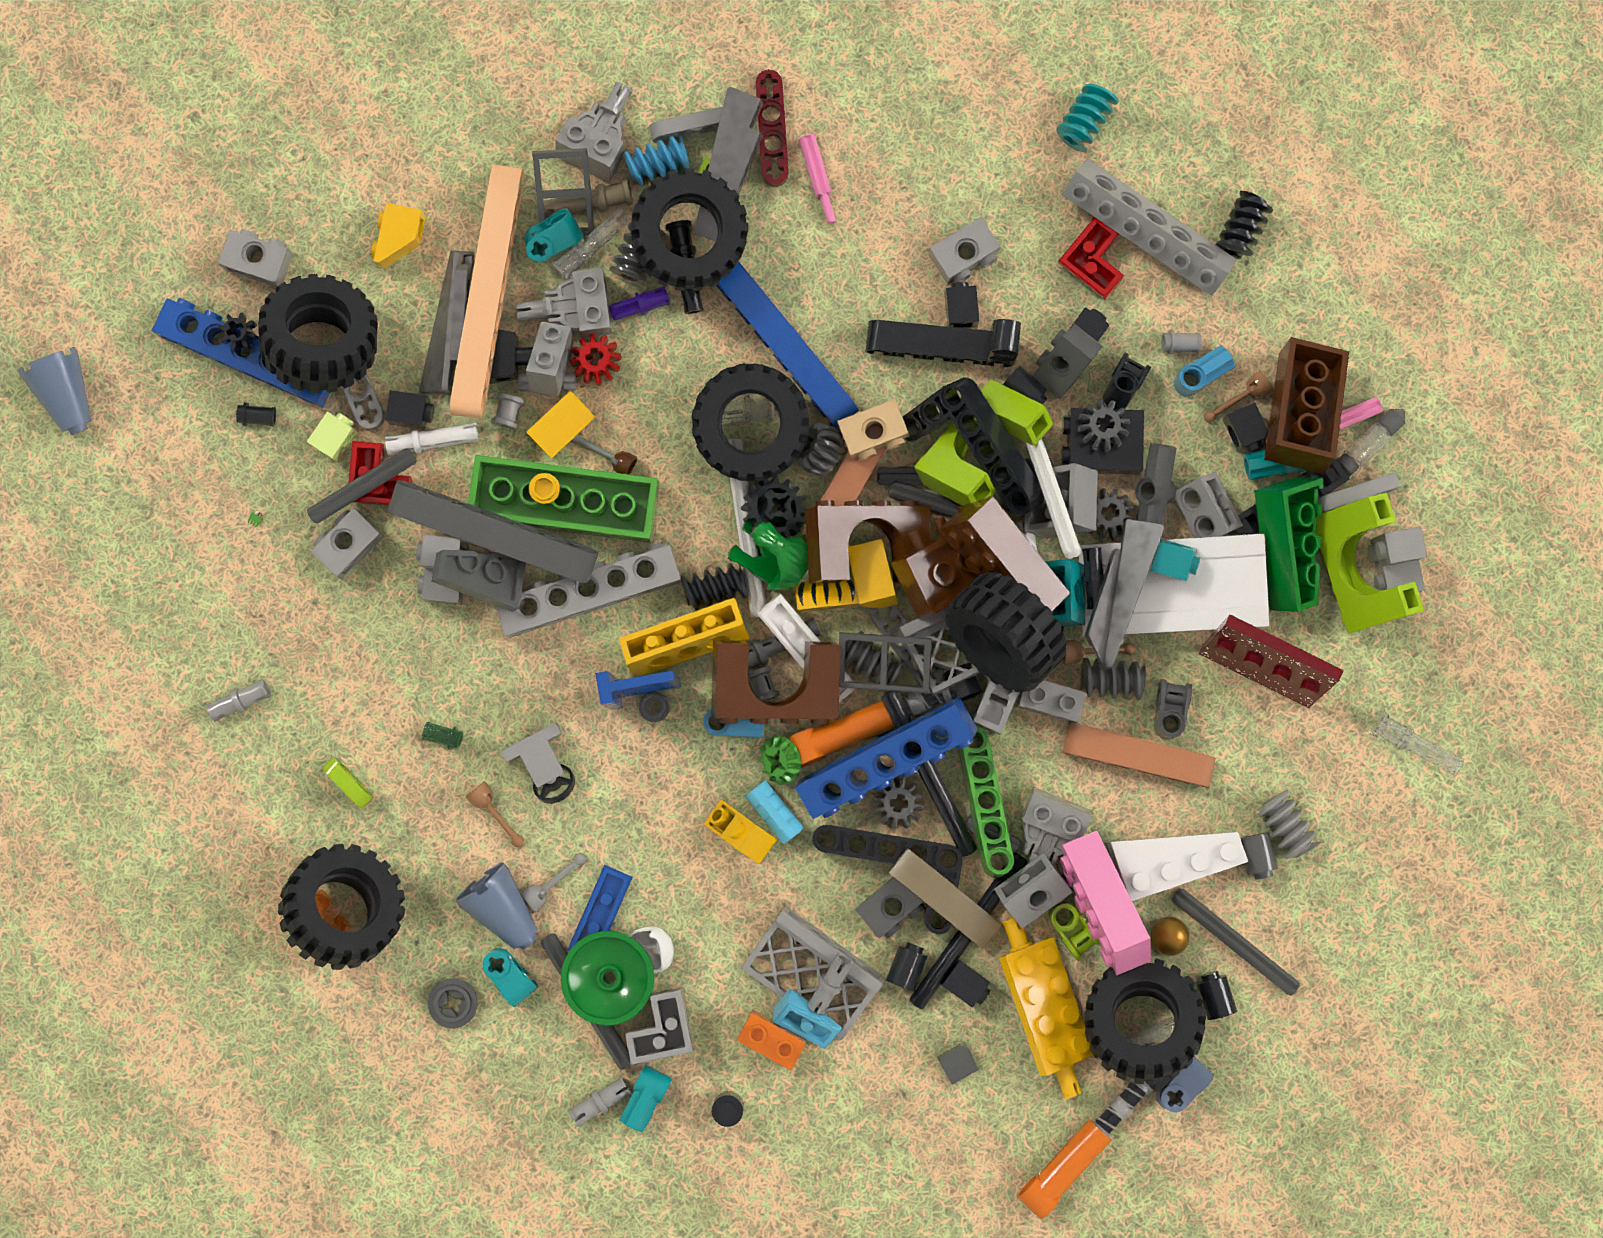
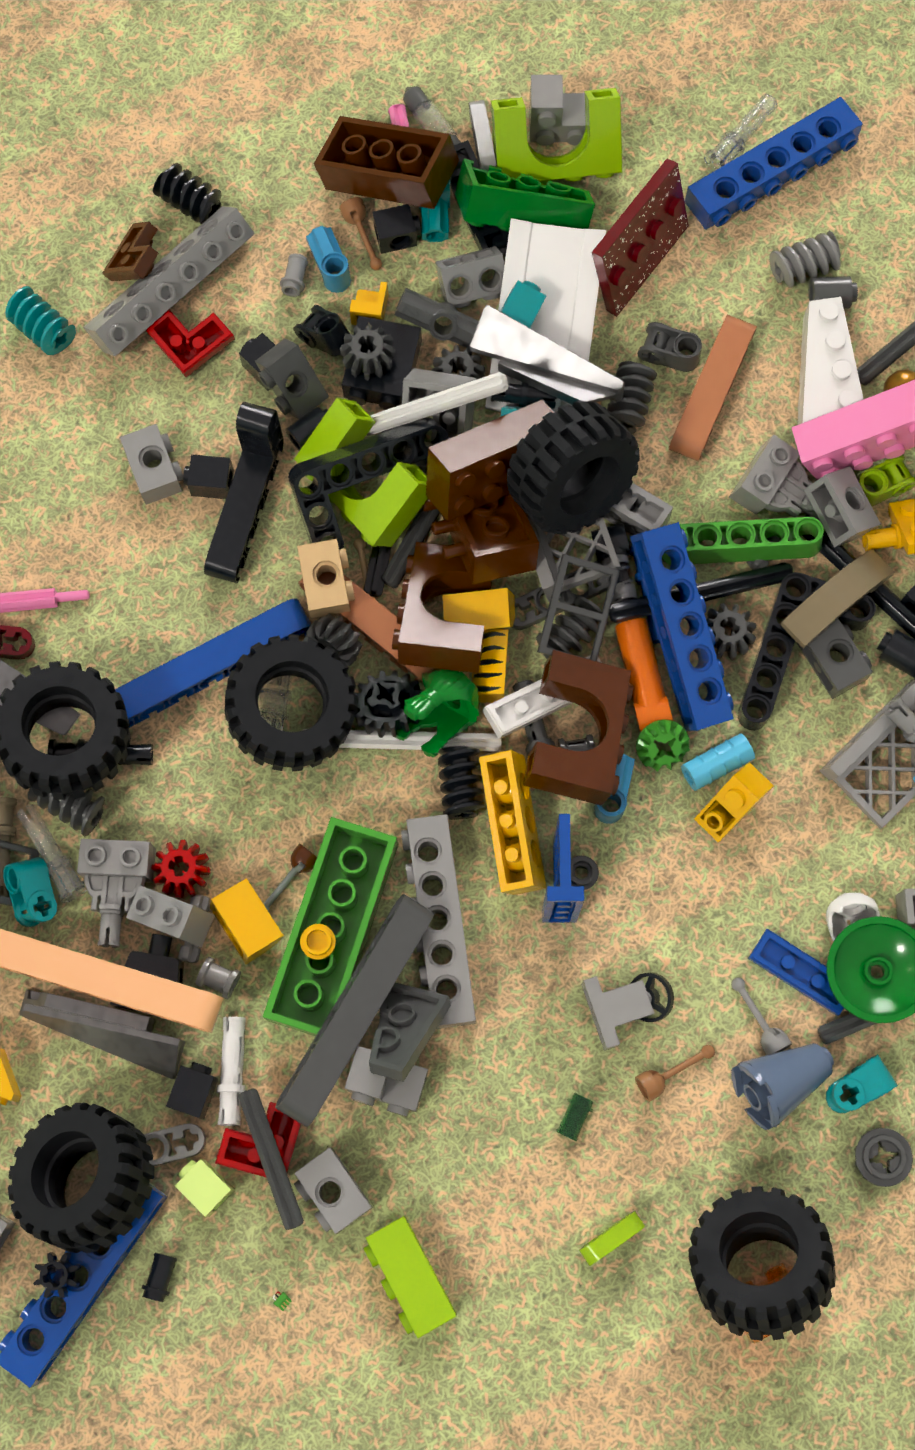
camera: 80 degrees left, 10 degrees down
light grey pin [206,679,271,722] -> none
dark purple axle [609,286,670,321] -> none
light grey brick [1016,680,1087,724] -> none
none -> reddish brown plate [102,221,159,281]
none -> yellow panel [349,281,389,325]
none -> lime brick [363,1216,457,1338]
none -> blue brick [685,97,863,230]

